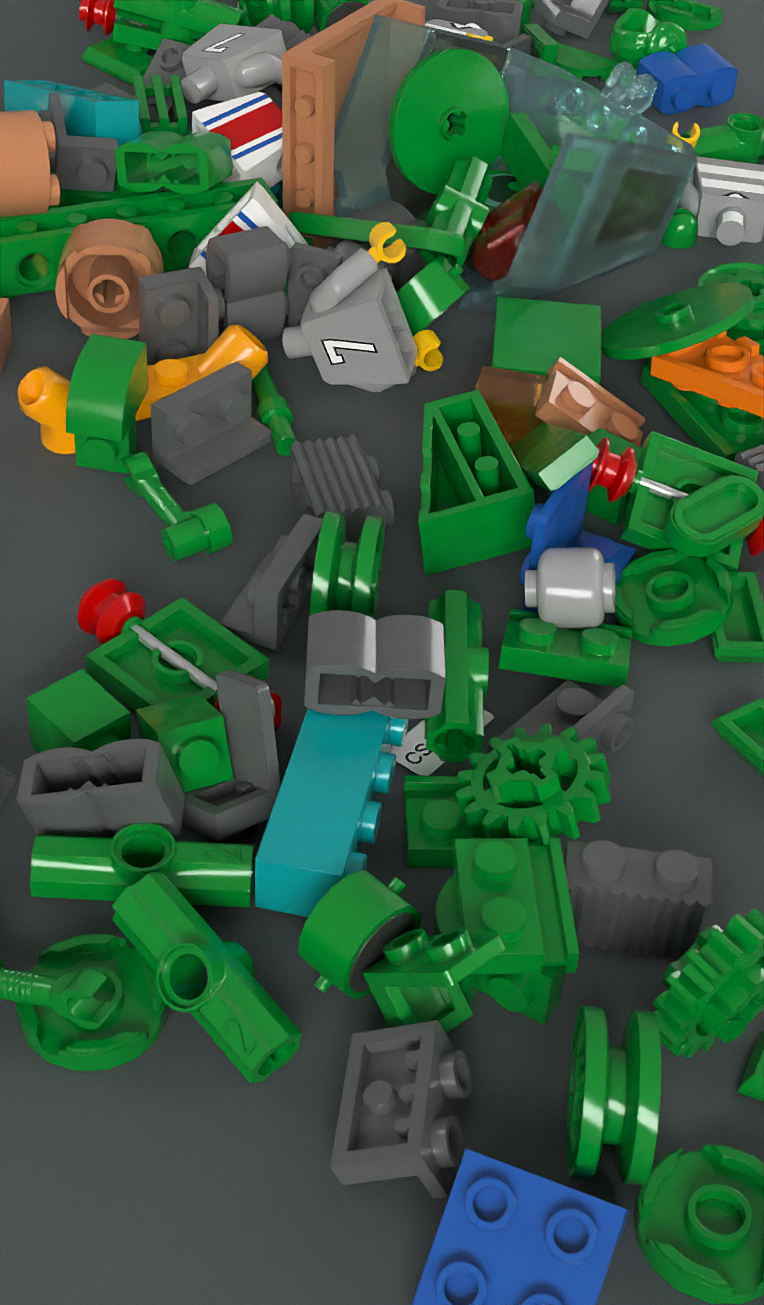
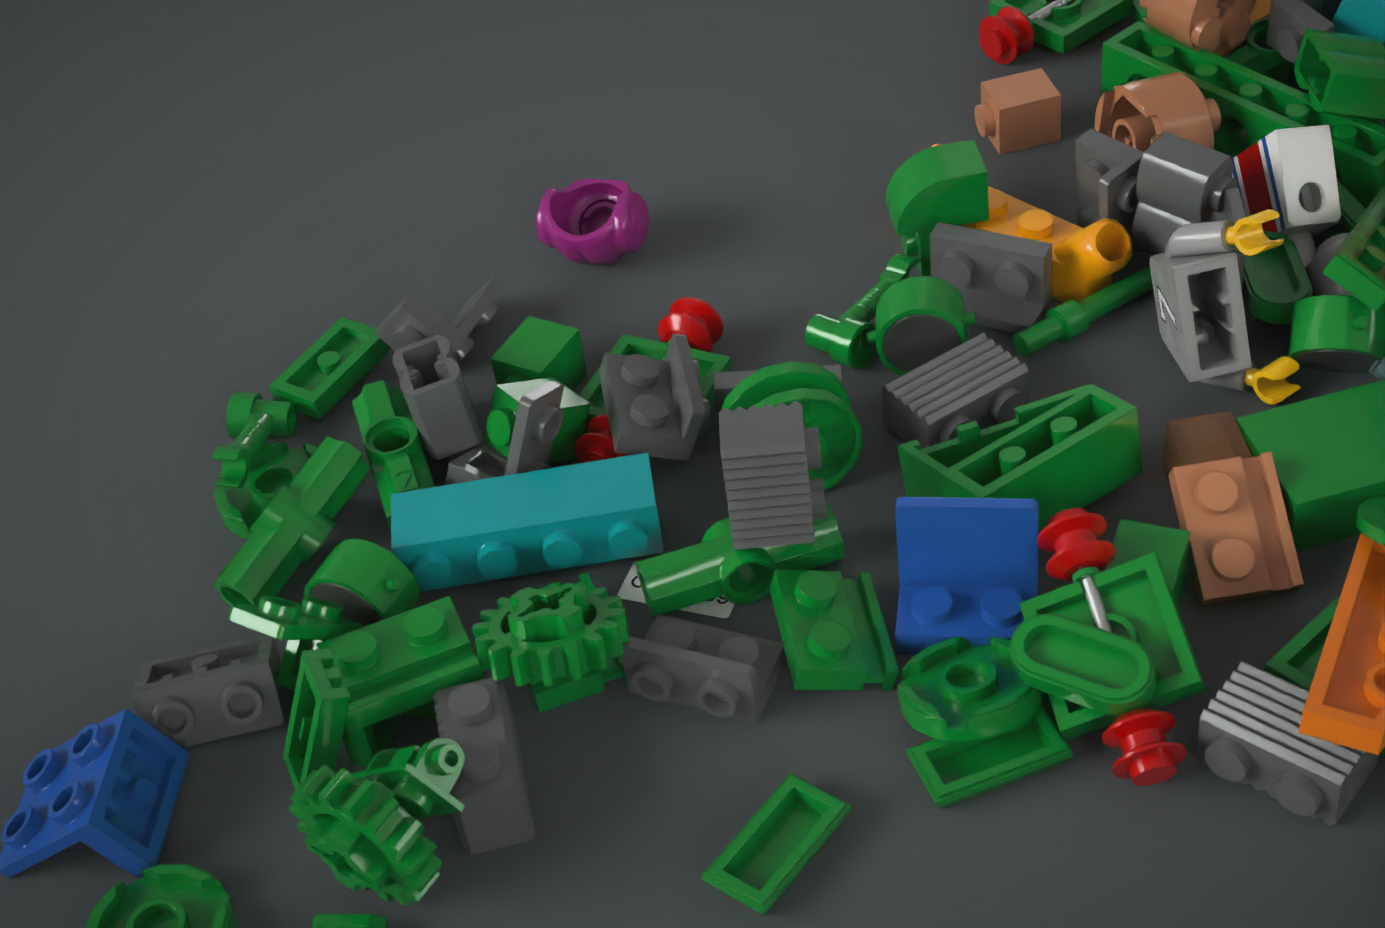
camera: 80 degrees right, 0 degrees up
dark grey brick [304,610,446,719] -> none
green tile [510,422,599,491] -> none
light grey head [525,547,616,629] -> none
green wheel [566,1005,661,1186] -> none
none -> green tile [283,648,351,790]
none -> green hinge [350,737,465,819]
none -> dark grey bracket [599,334,710,461]
none -> dark grey brick [719,401,827,550]
none -> piece [867,276,977,375]

